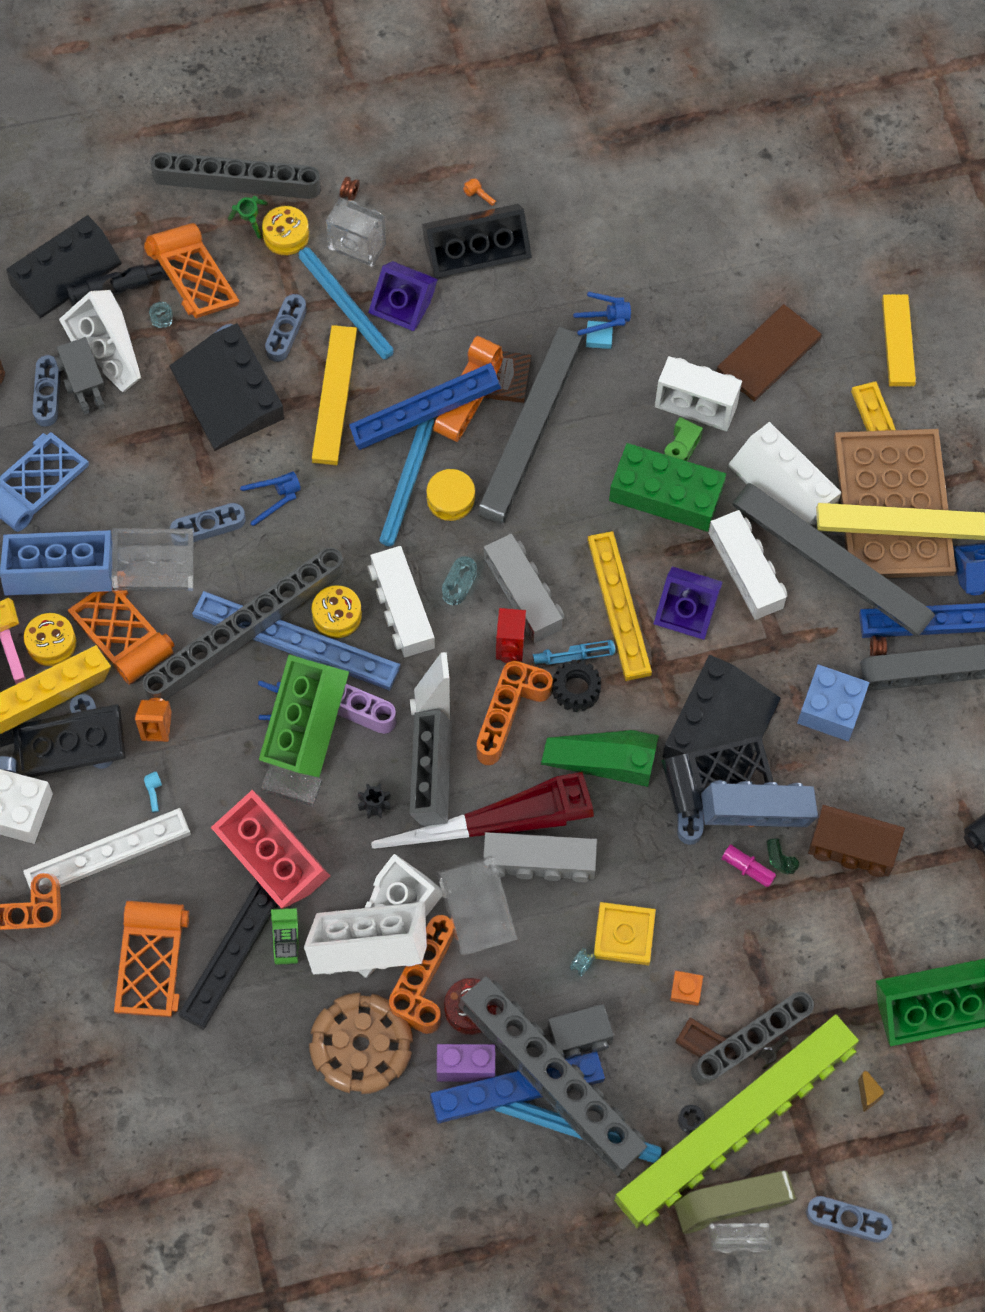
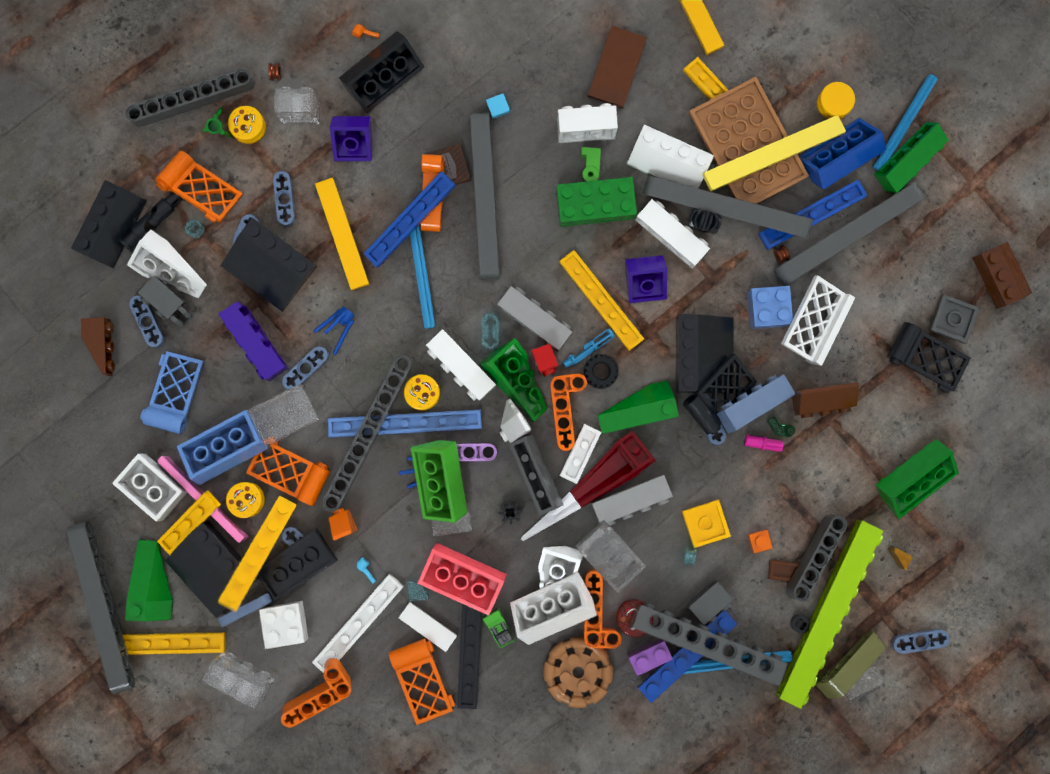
camera: 25 degrees left, 20 degrees up
dark azure axle [299,247,393,359] -> none
yellow head [426,469,475,521] -> none
blue plant [573,292,631,335] -> none
none -> dark purple wedge [218,301,289,381]
none -> white tile [399,601,457,652]
none -> clear light blue tile [408,581,429,601]
none -> green wedge [479,338,547,422]
none -> white tile [559,424,601,484]
none -> black gear [688,209,722,234]
none -> white fence [781,275,855,366]

